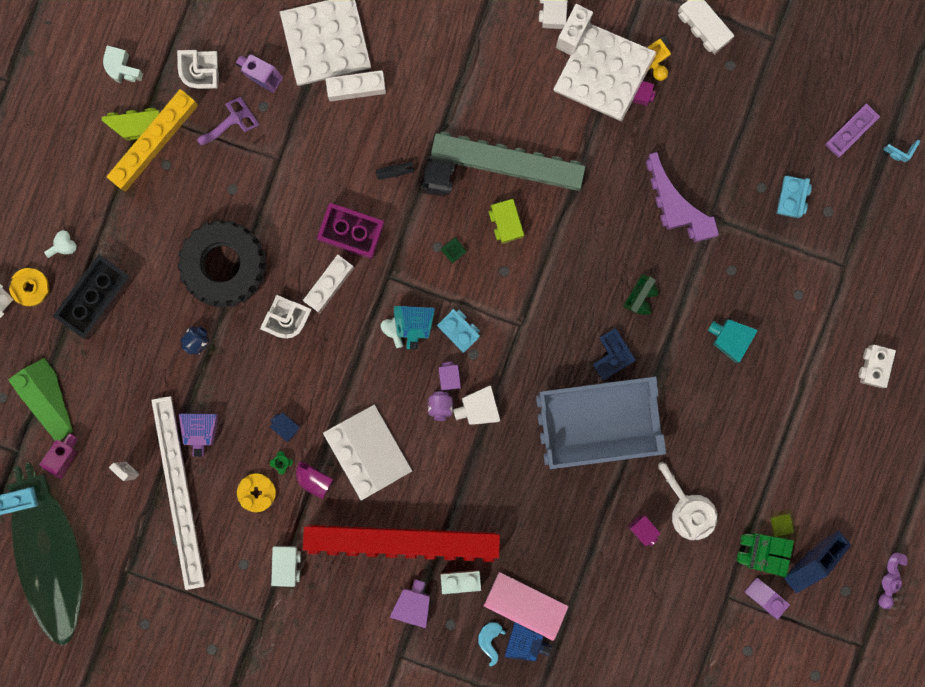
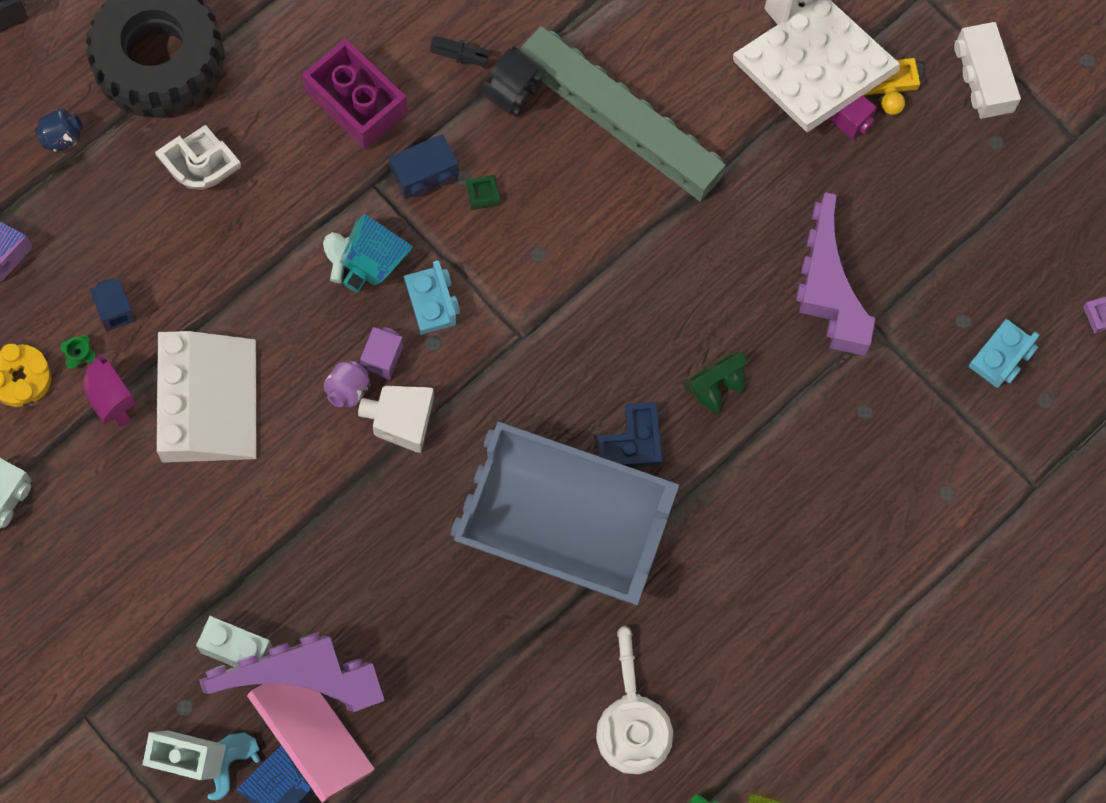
camera: 20 degrees right, 15 degrees down
white brick [303,255,354,313] -> none
red brick [303,525,500,562] -> none
medium lavender torso [390,579,430,628] -> none
lime brick [488,199,524,244] -> none
magenta brick [627,514,661,546] -> none
teal torso [708,320,757,363] -> none
white brick [859,345,896,388] -> none
none -> light aqua brick [142,730,226,780]
none -> medium lavender arch [199,632,385,712]
none -> dark blue brick [388,134,459,199]

